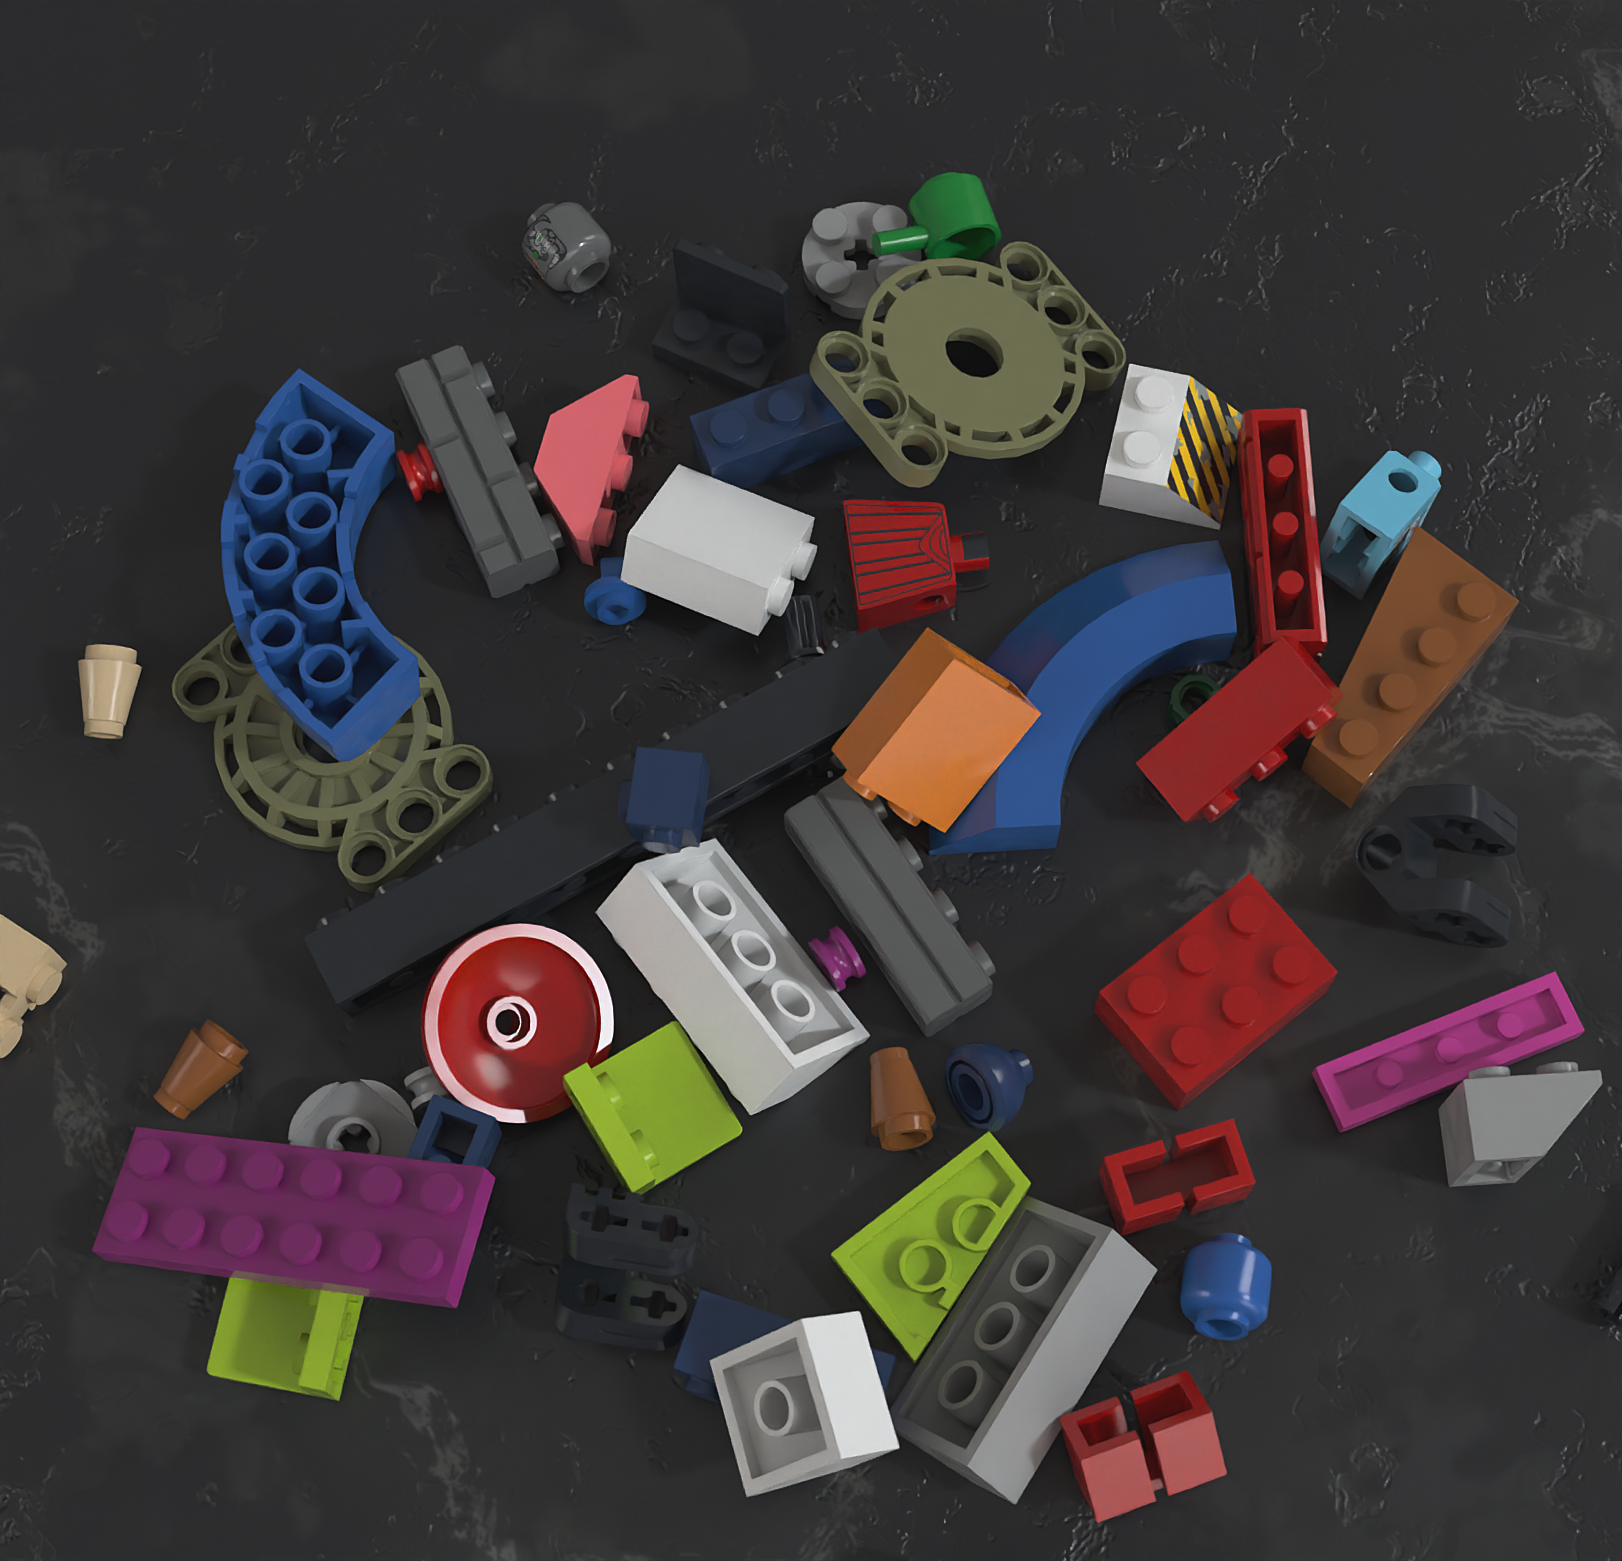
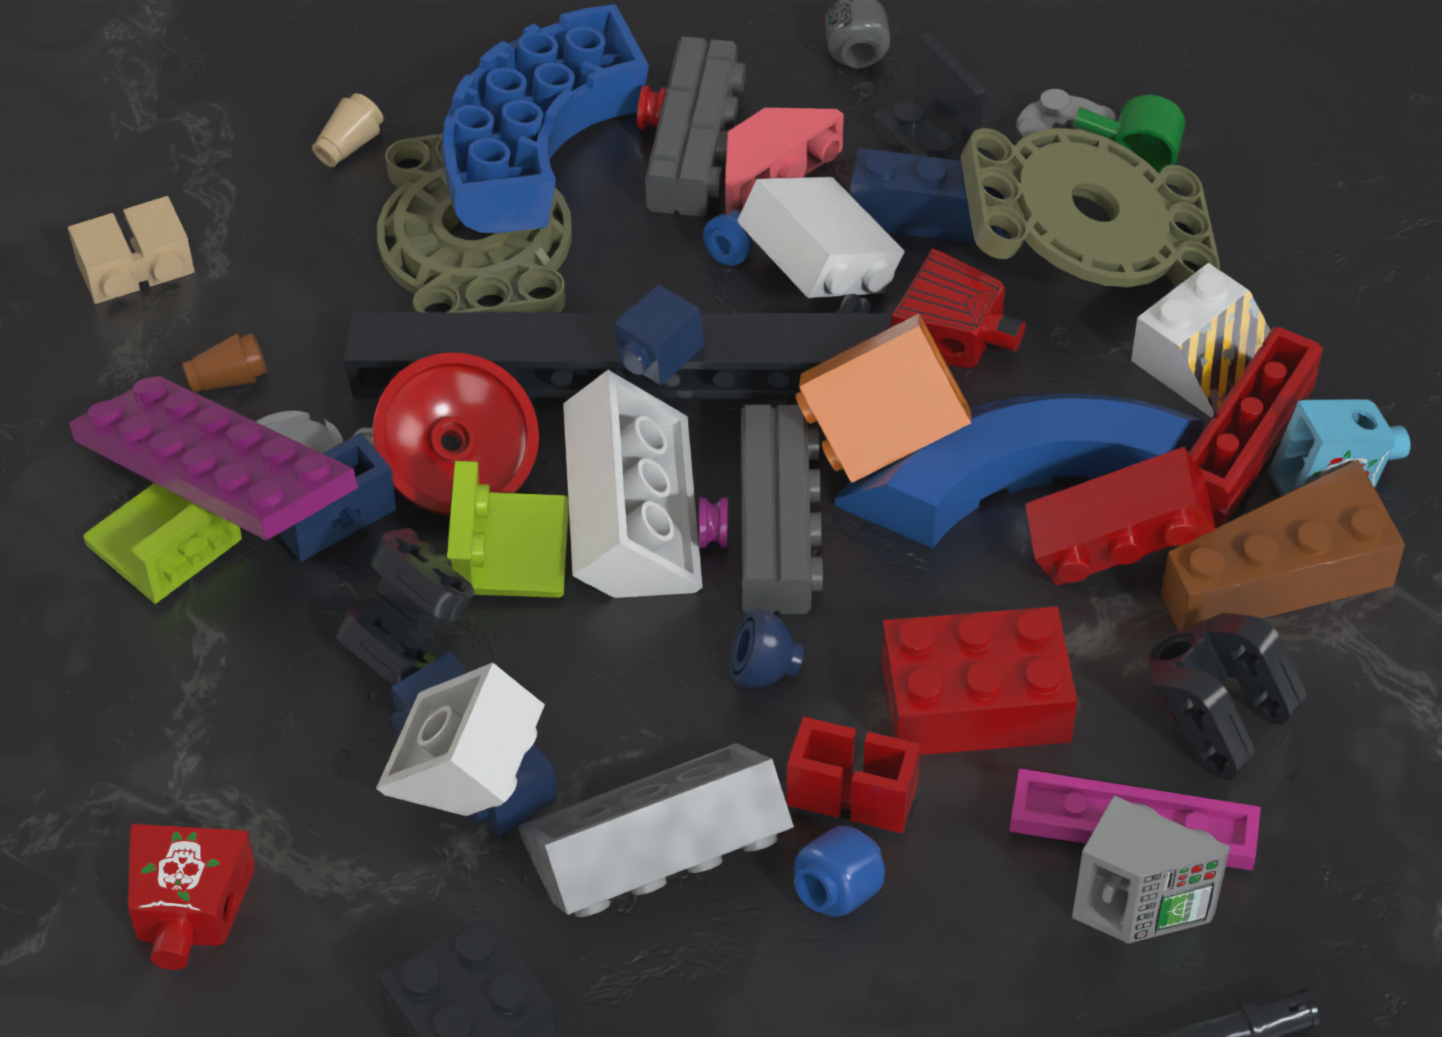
camera: 30 degrees right, 20 degrees down
lime wing [831,1131,1031,1365] -> none
dark orange cone [869,1047,936,1151] -> none
red piece [1059,1370,1227,1523] -> none

